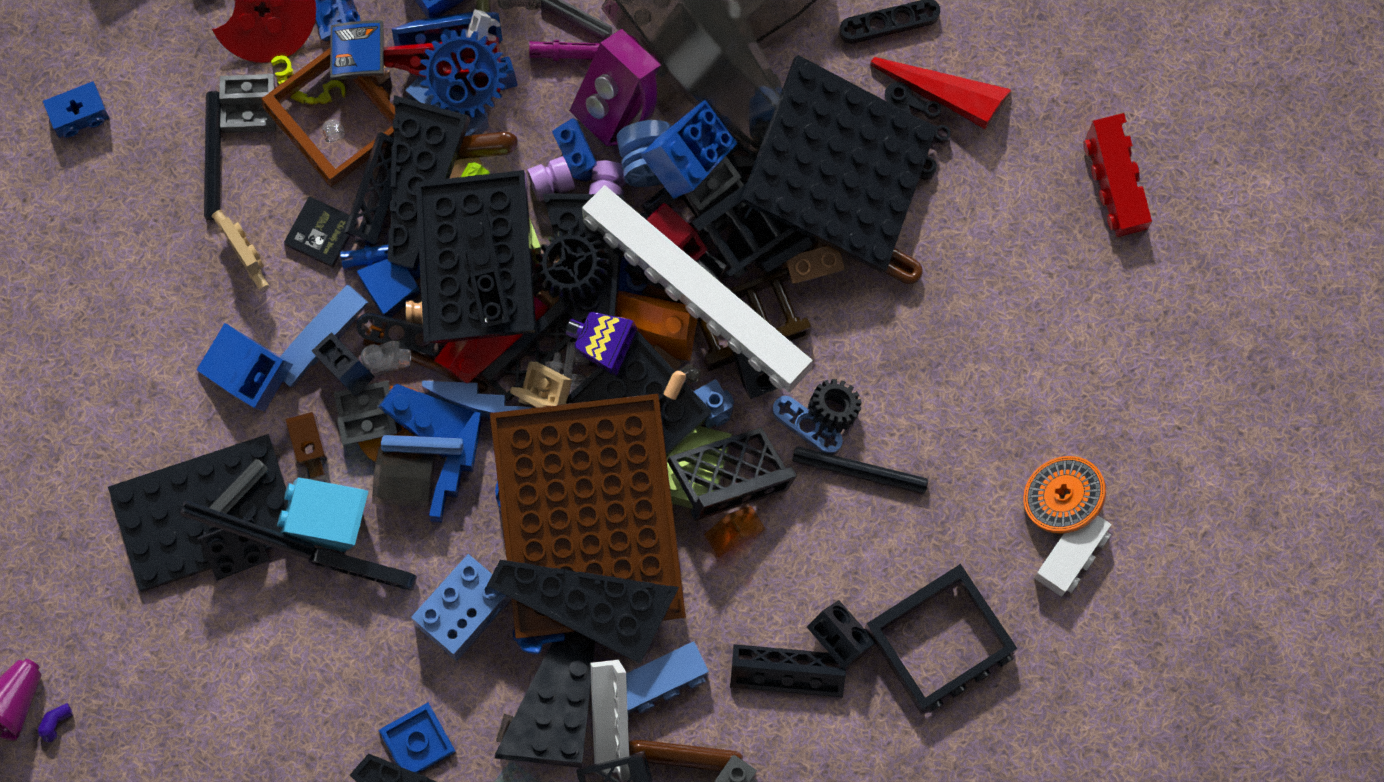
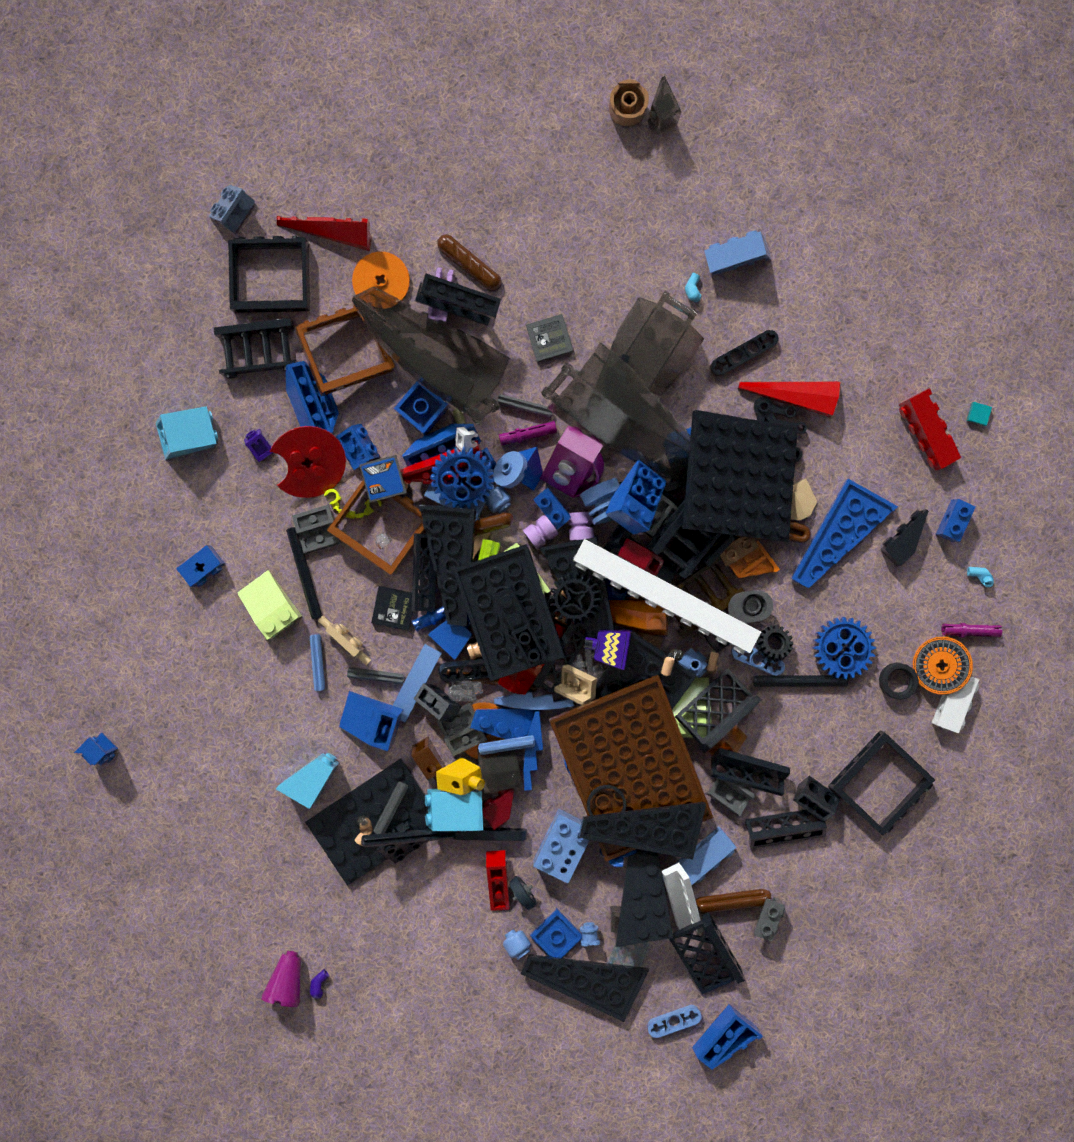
camera: 15 degrees left, 15 degrees up
none -> yellowish green slope [238,570,302,640]
none -> medium azure slope [276,753,339,809]
none -> medium blue axle [310,634,325,691]
none -> dark grey axle [347,667,404,685]
none -> clear smoke arm [355,816,372,846]
none -> yellow torso [436,757,485,795]
none -> dark red slope [482,786,514,830]
none -> medium blue head [484,486,511,514]
none -> red slope [486,850,510,911]
none -> medium blue plate [493,451,527,489]
none -> medium blue head [503,929,531,960]
none -> black wheel [509,876,537,910]
none -> blue slope [519,447,543,491]
none -> medium blue brick [580,922,600,946]
none -> black piece [587,785,626,816]
none -> light nougat tile [707,652,719,675]
none -> dark grey bracket [707,773,755,816]
none -> black fence [711,748,790,796]
none -> flat silver piece [728,590,773,623]
none -> orange wing [729,540,780,578]
none -> tan slope [791,479,817,520]
none -> blue wing [791,479,898,588]
none -> blue gear [812,617,876,679]
none -> black tyre [879,662,919,700]
none -> black slope [880,509,929,566]
none -> blue brick [935,499,976,542]
none -> magenta pin [941,622,1003,638]
none -> teal tile [966,402,992,426]
none -> medium azure arm [967,567,994,588]

